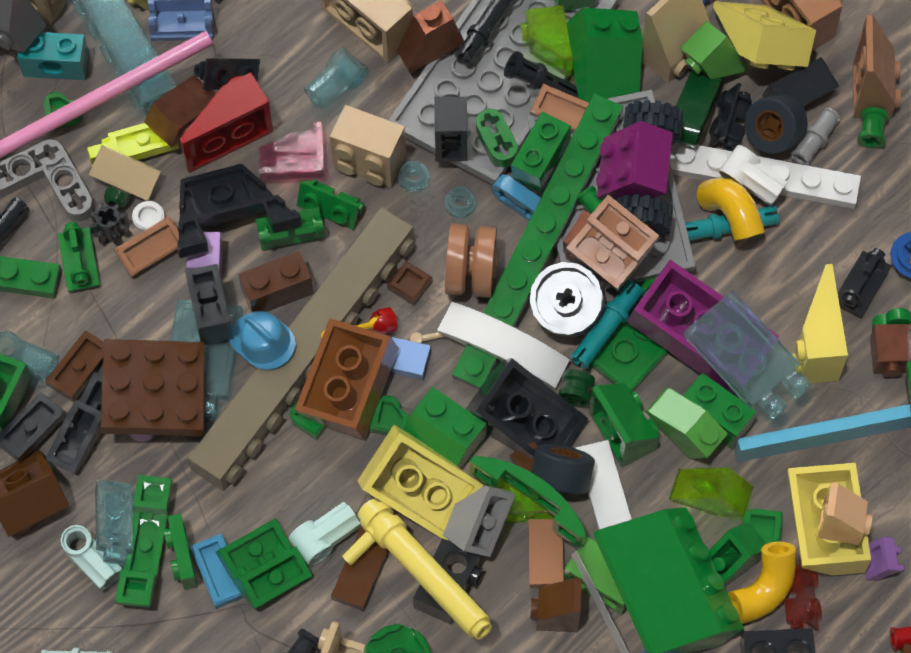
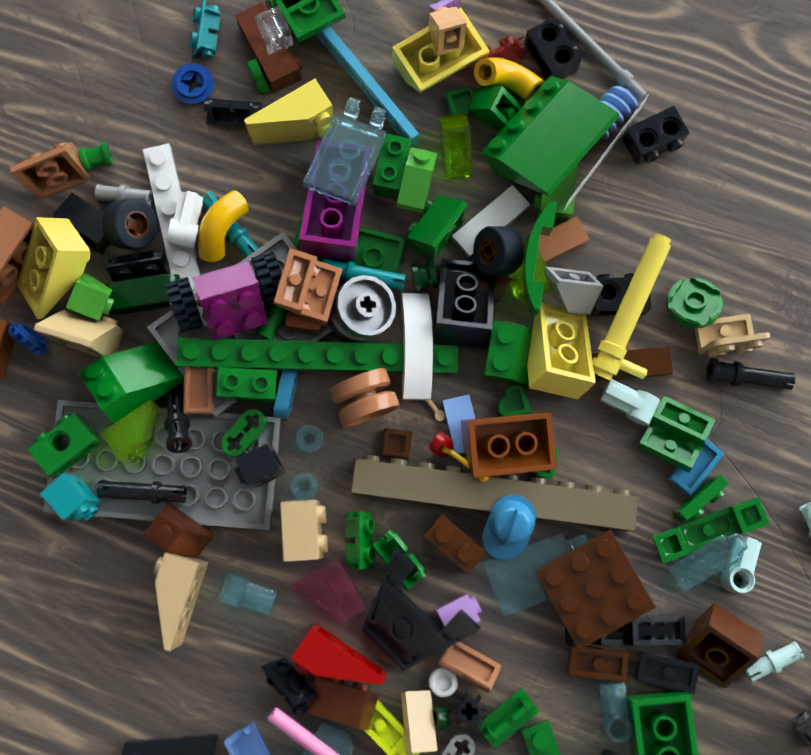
camera: 120 degrees left, 15 degrees up
black brick [185,264,234,345] -> none
reddish brown slope [530,578,582,633] -> none

